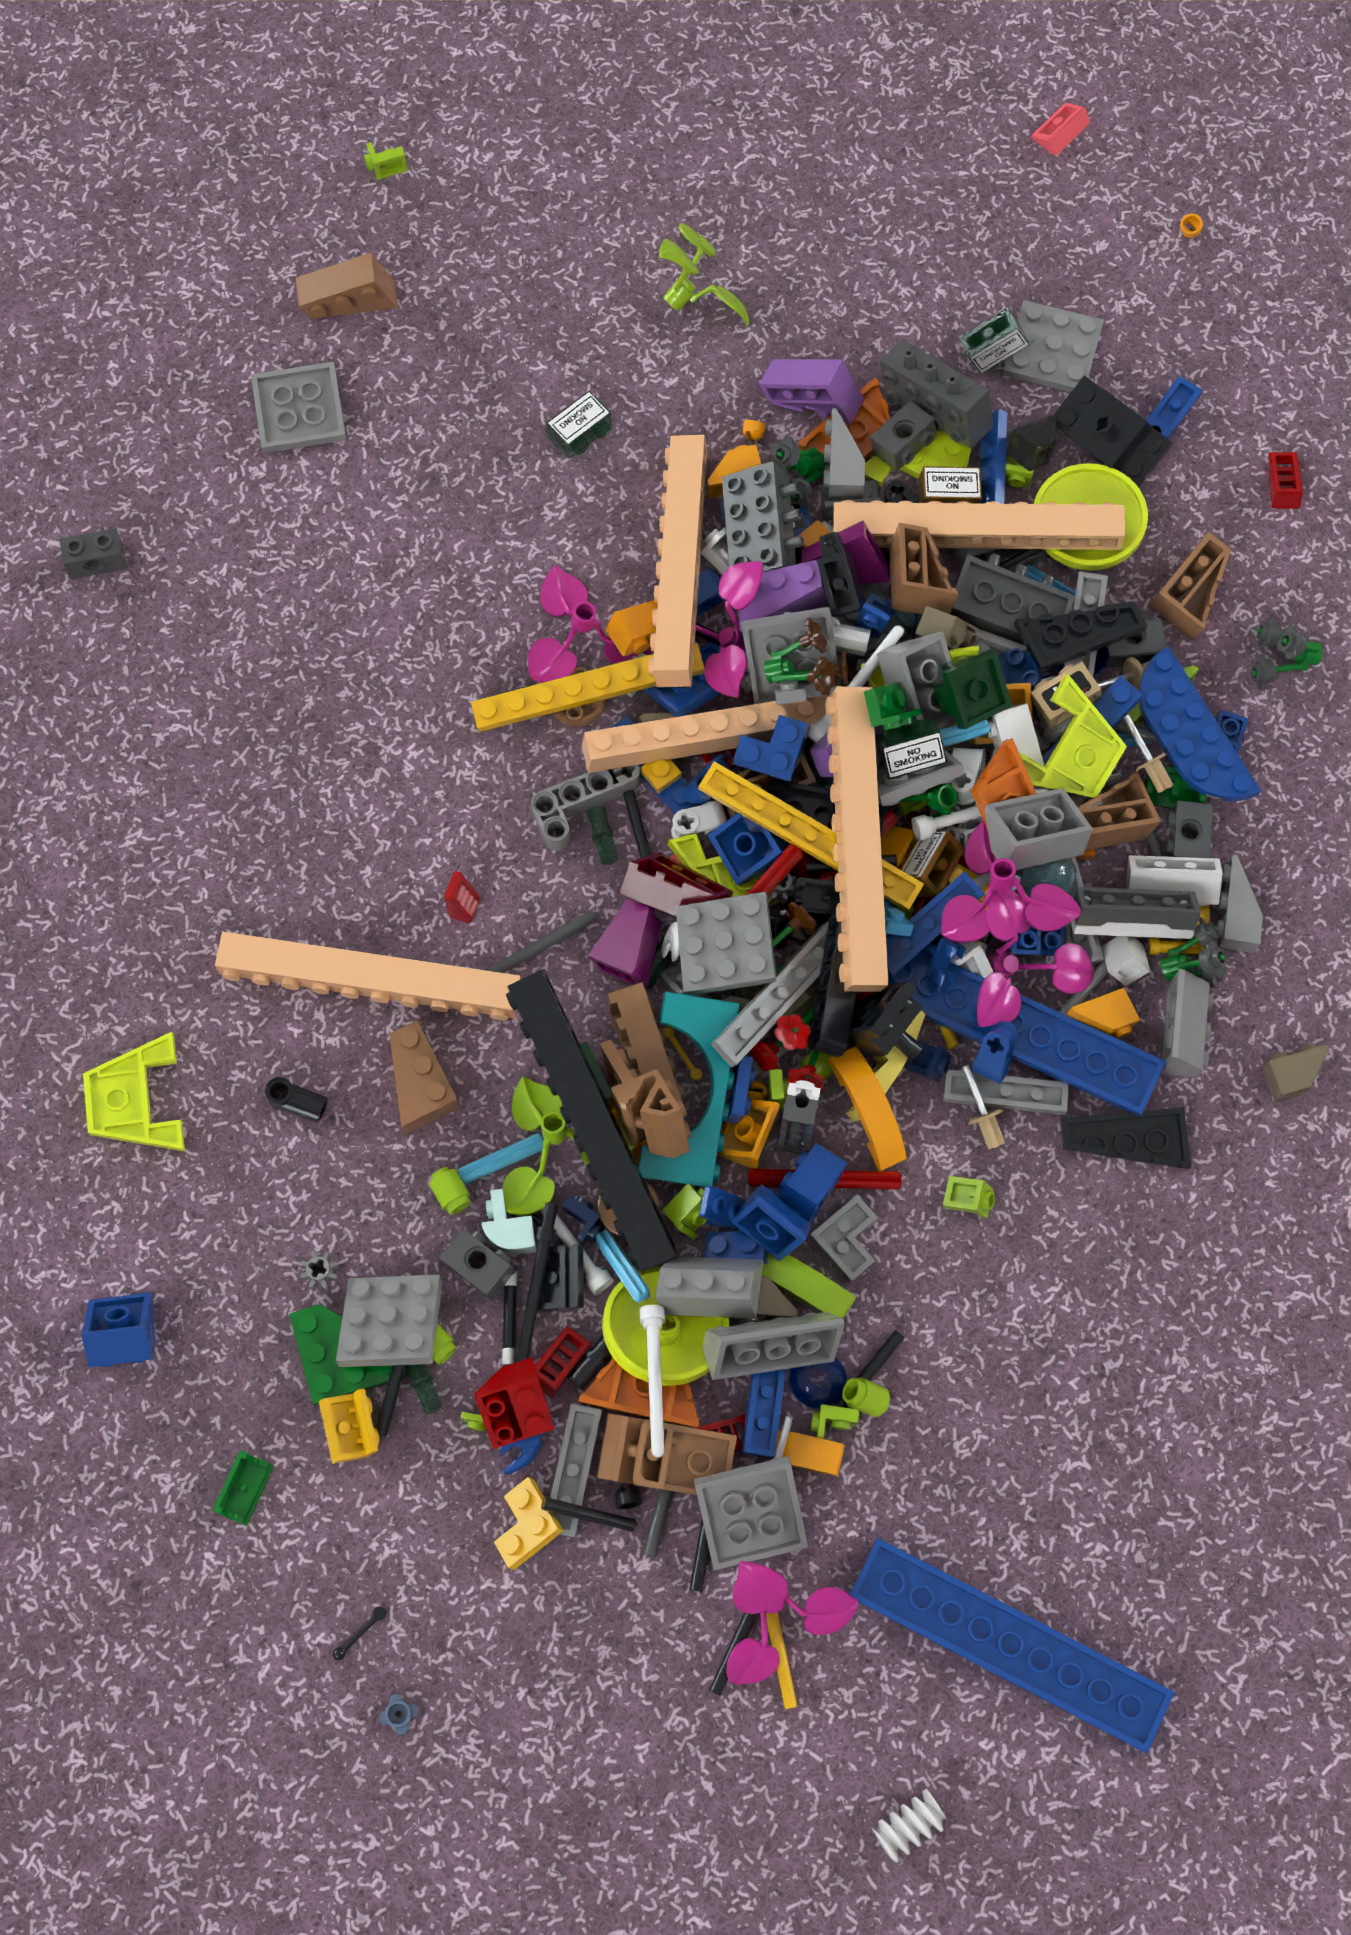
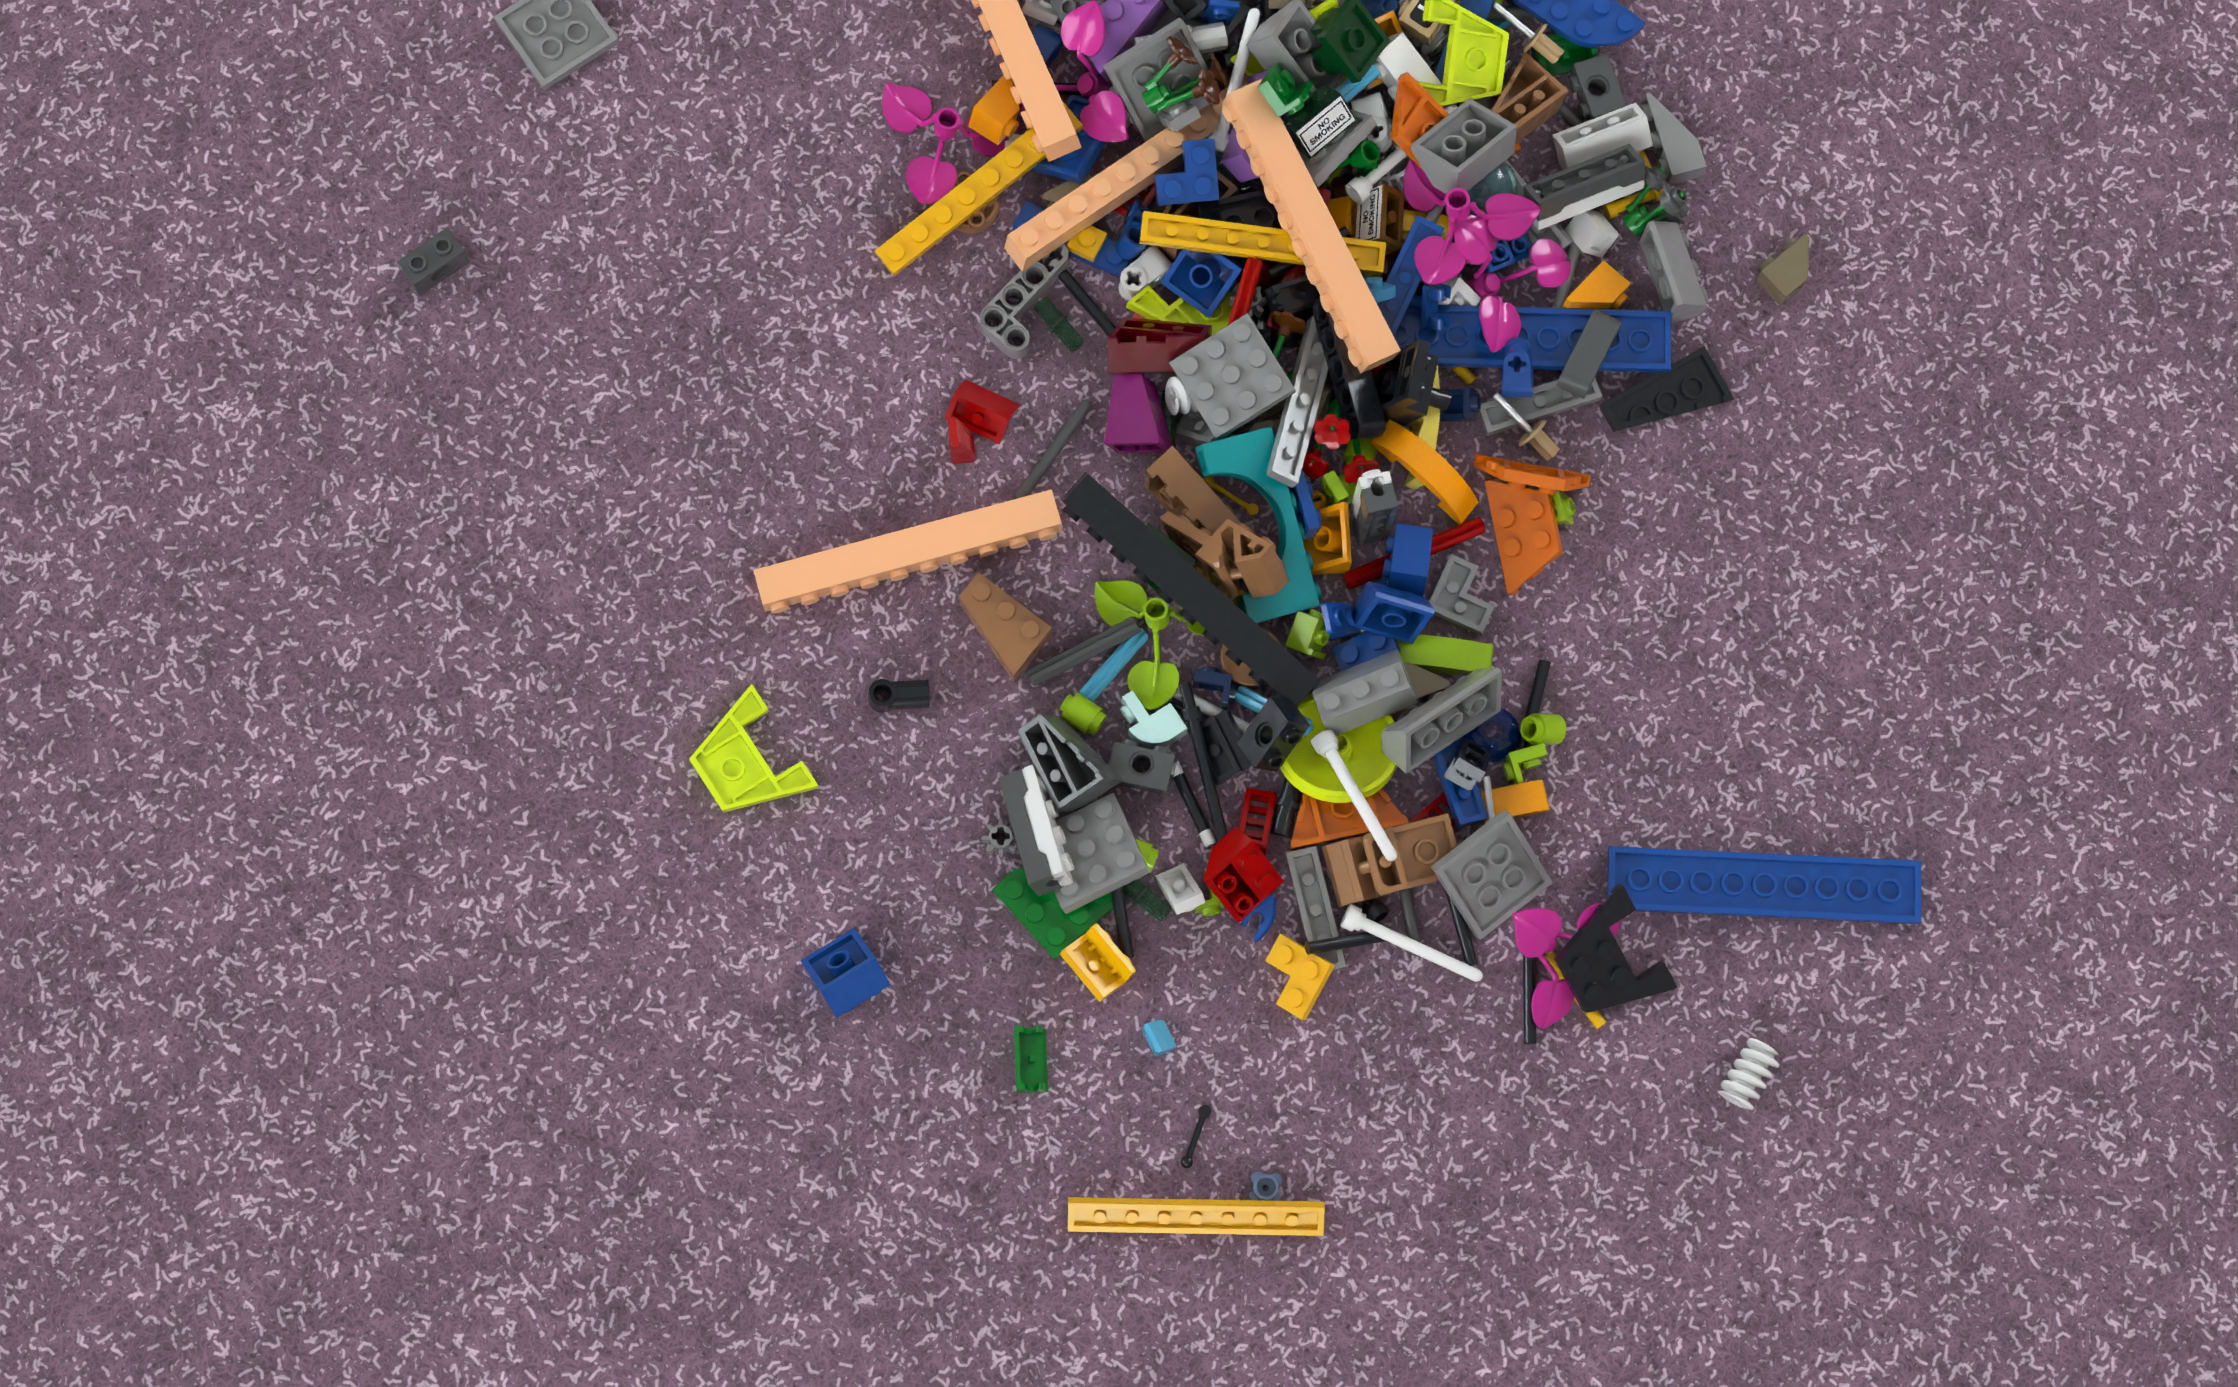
camera: 30 degrees left, 5 degrees up
none -> red panel [945,380,1019,444]
none -> piece [999,764,1074,896]
none -> dark grey wedge [1018,714,1123,812]
none -> dark grey axle [1026,617,1141,686]
none -> yellow plate [1068,1197,1325,1236]
none -> medium azure slope [1142,1020,1176,1057]
none -> white plate [1155,863,1206,915]
none -> black brick [1237,697,1310,772]
none -> white piece [1340,904,1483,982]
none -> black slope [1444,736,1491,791]
none -> orange wing [1473,453,1591,494]
none -> orange wing [1485,480,1563,595]
none -> black wing [1554,884,1677,1013]
none -> dark grey beam [1556,309,1622,399]

